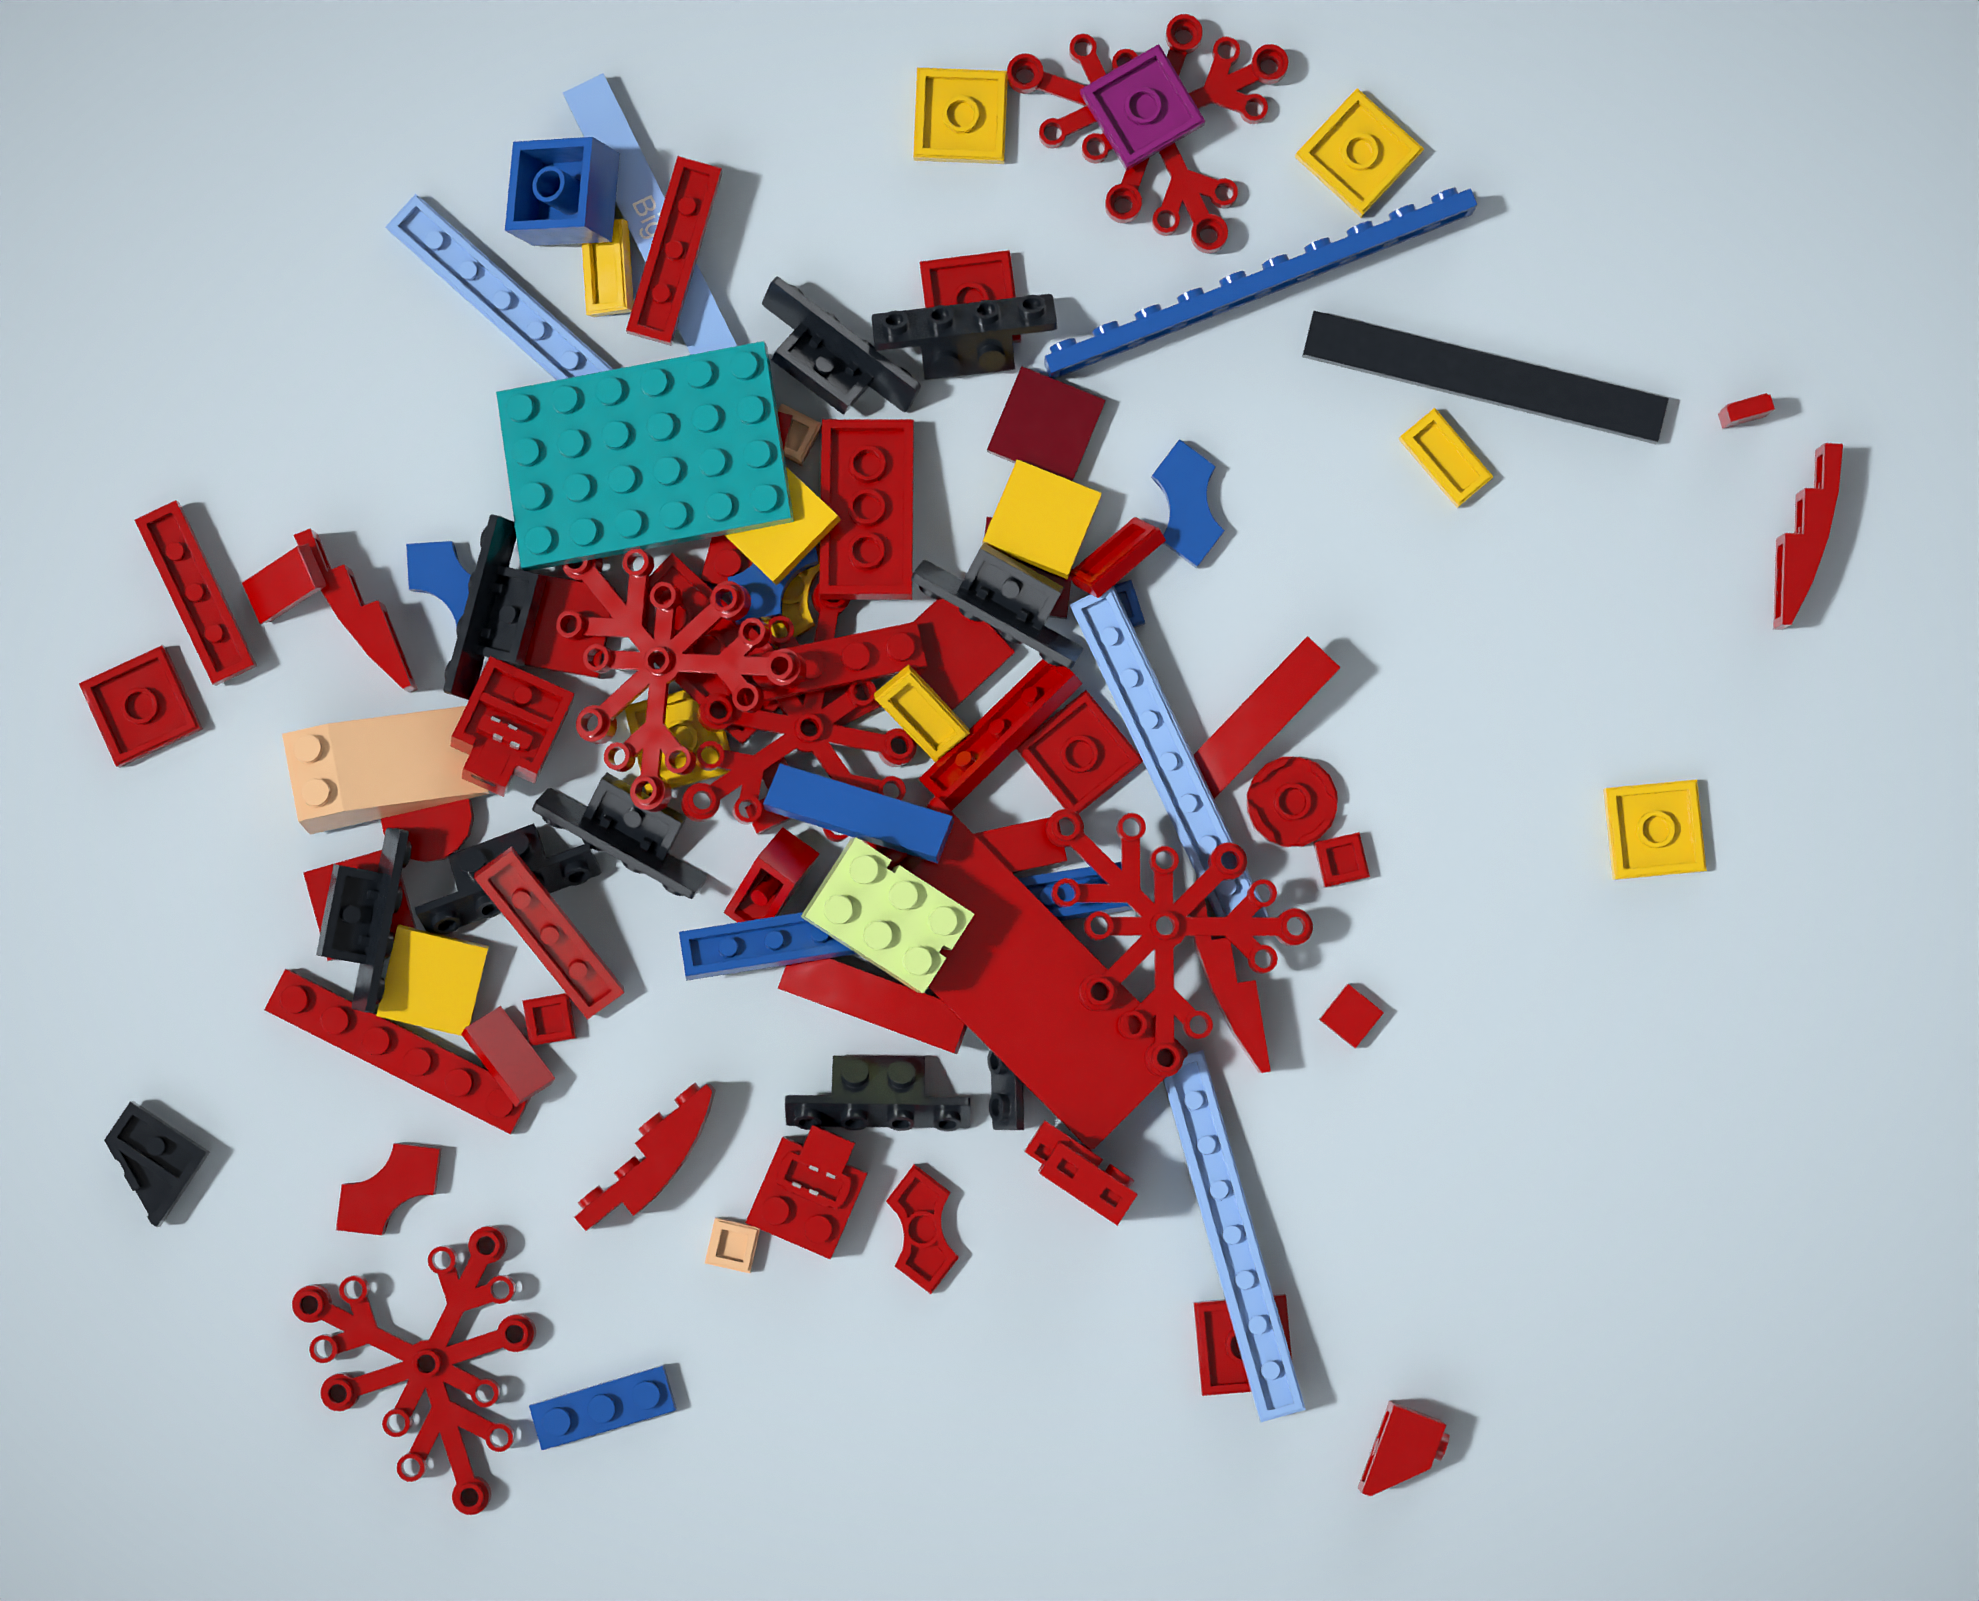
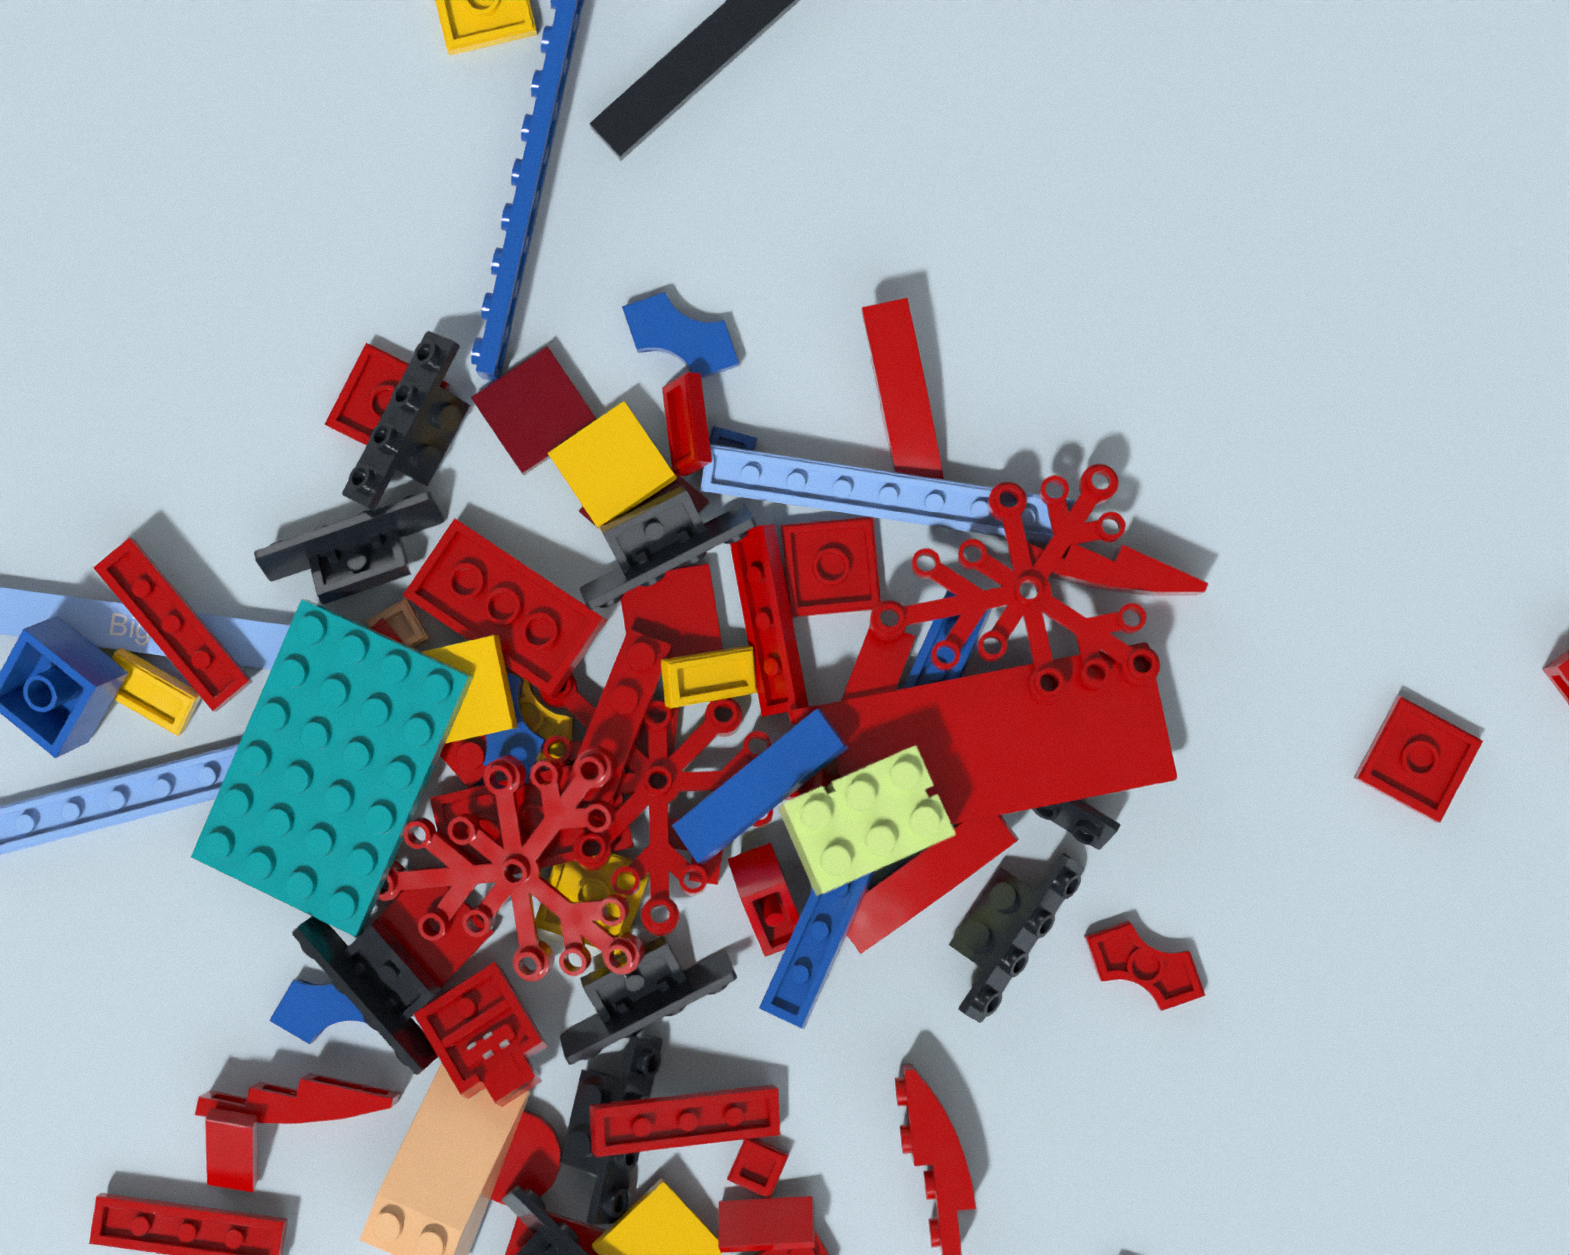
camera: 55 degrees left, 0 degrees up
light nougat tile [705,1217,760,1273] -> none
red piece [745,1125,868,1260] -> none
yellow tile [913,67,1008,164] -> none
red plant [1007,14,1289,254] -> none
red piece [1024,1120,1138,1226] -> none
magenta tile [1080,44,1206,171] -> none
light blue tile [1163,1050,1306,1422] -> none
red tile [1246,756,1338,847] -> none
red tile [1313,832,1370,888] -> none
red tile [1318,984,1384,1049] -> none
yellow tile [1398,408,1493,508] -> none
yellow tile [1603,779,1707,880] -> none

